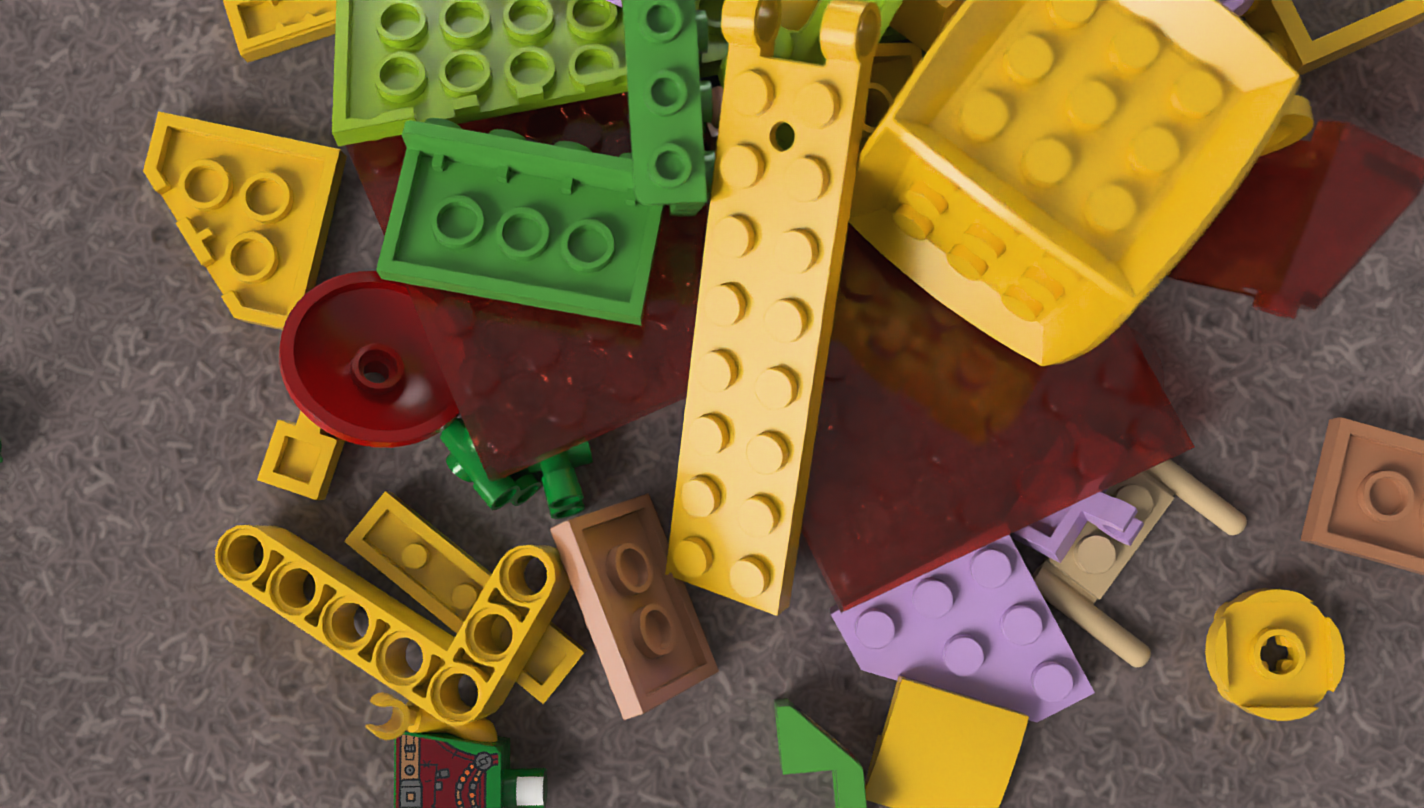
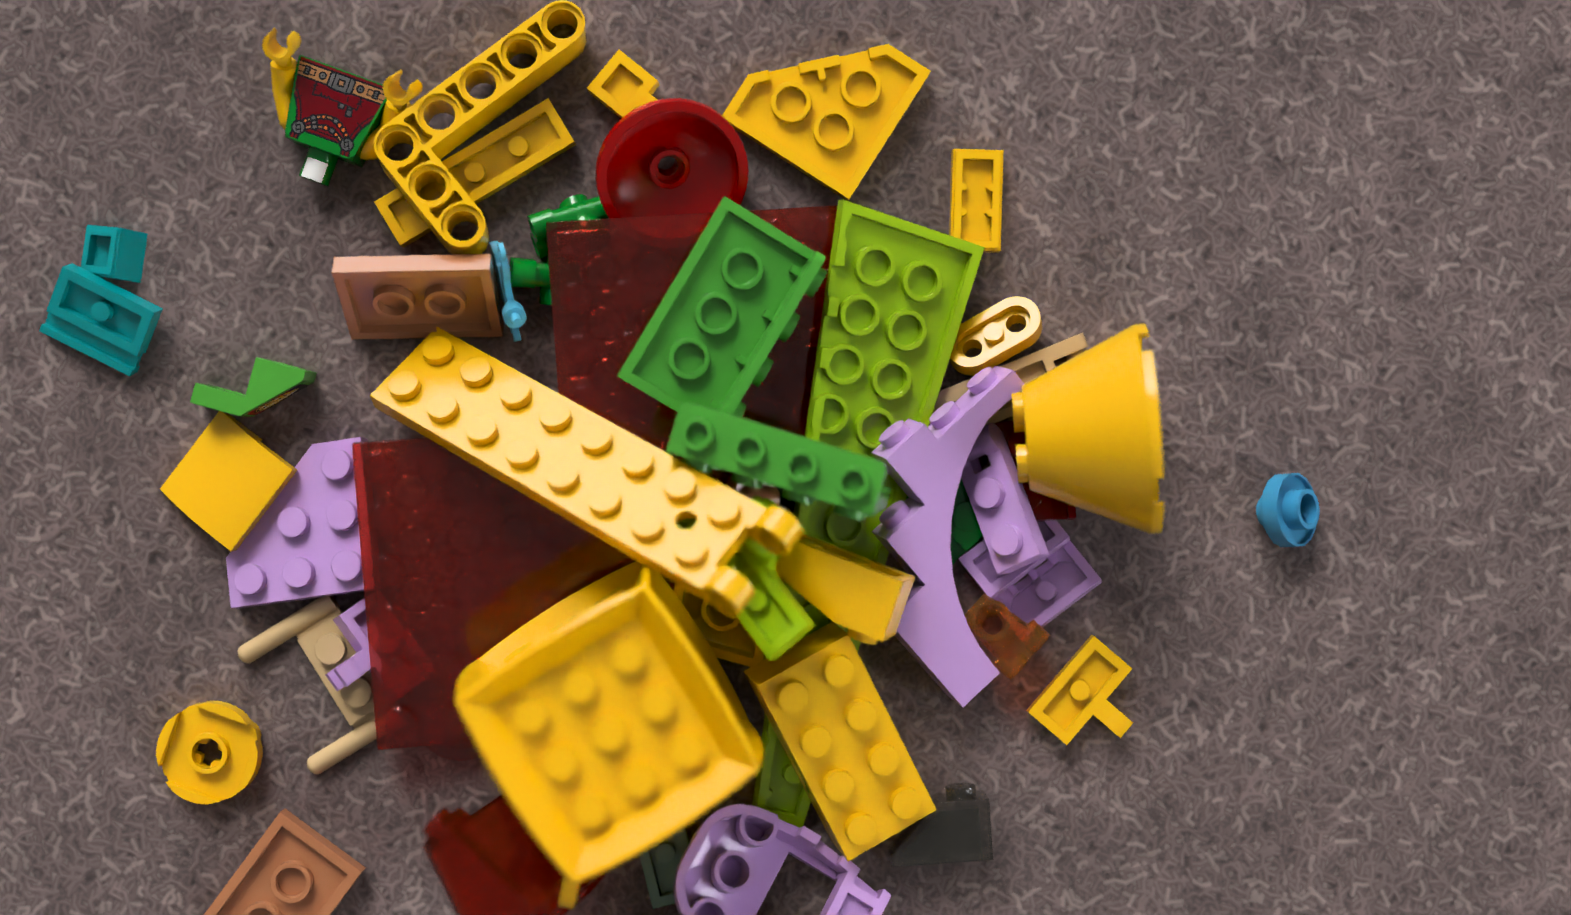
camera: 110 degrees right, 5 degrees up
none -> medium azure piece [489,240,527,342]

